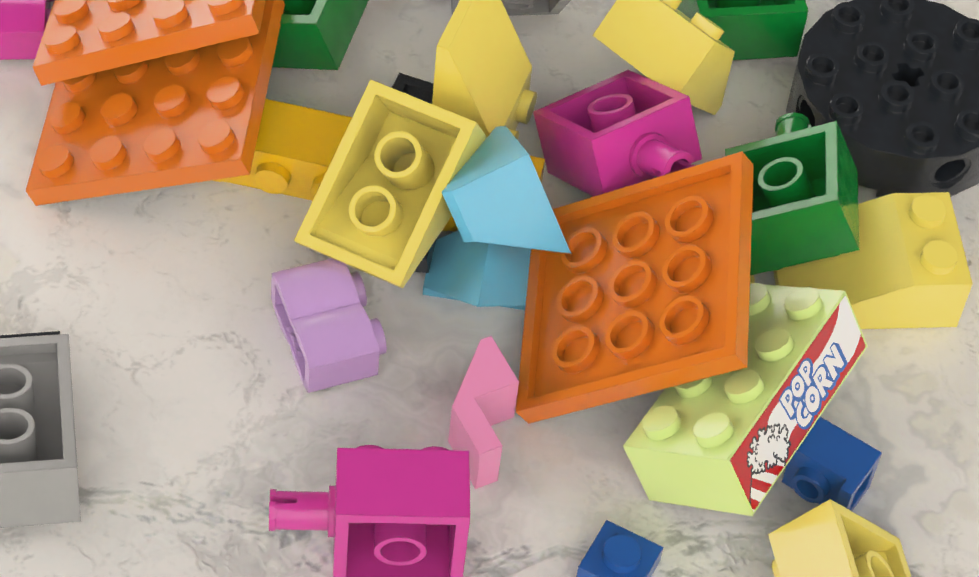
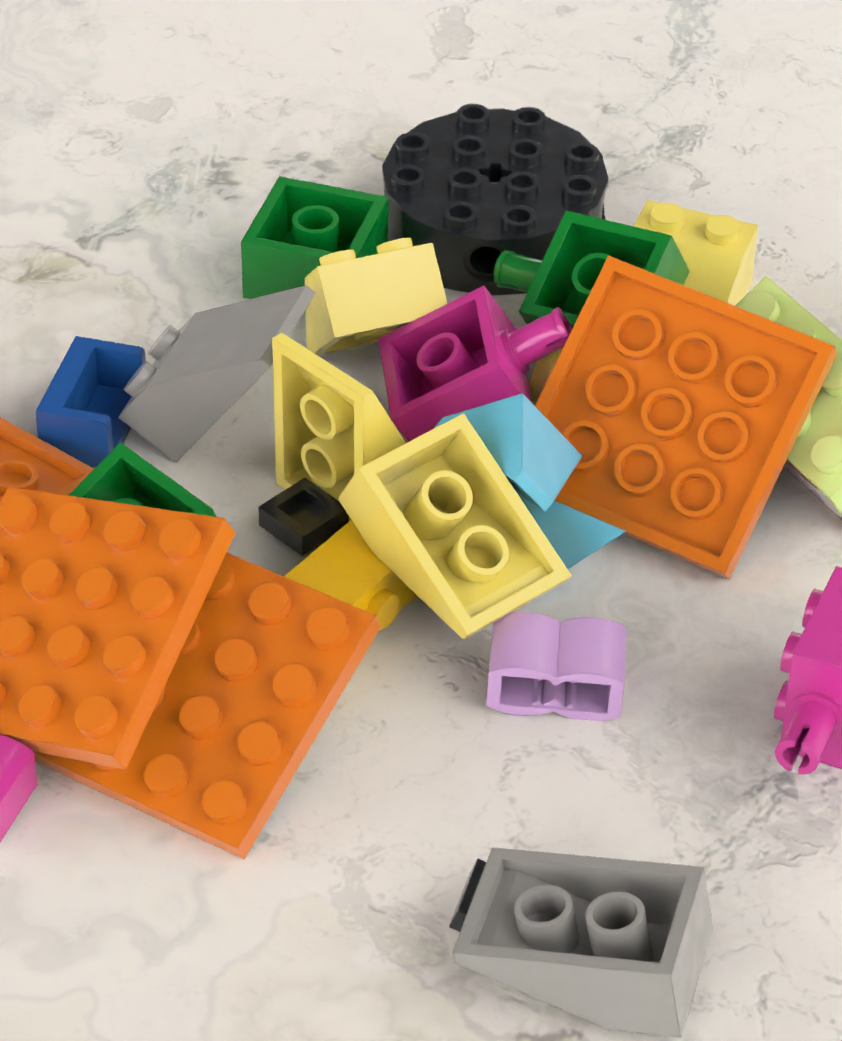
camera: 60 degrees left, 10 degrees down
bright pink slope [448,336,519,489] -> none

